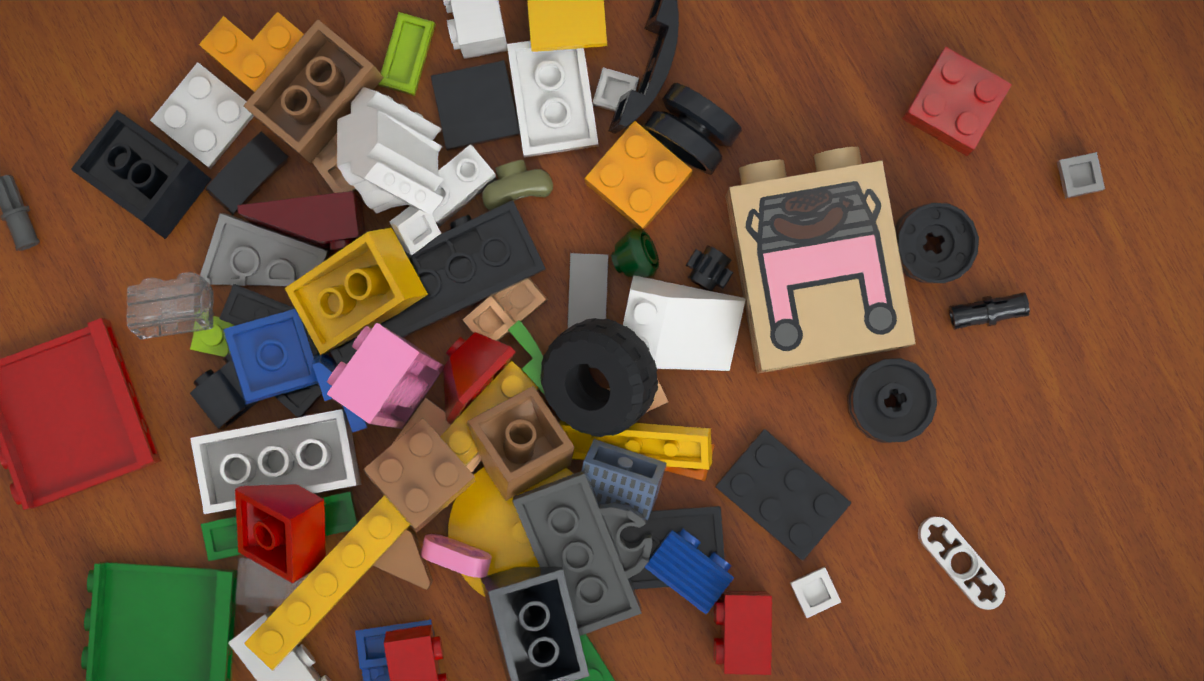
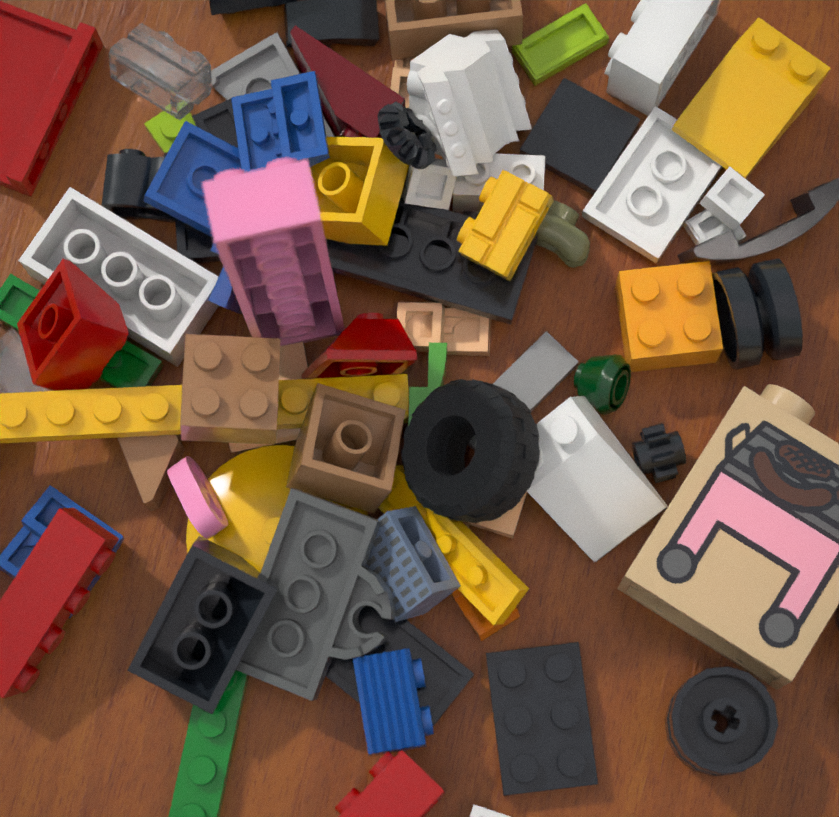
camera: 45 degrees right, 10 degrees down
none -> blue slope [231,71,330,173]
none -> black gear [377,102,437,169]
none -> yellow brick [457,170,554,281]
none -> white plate [699,167,765,231]

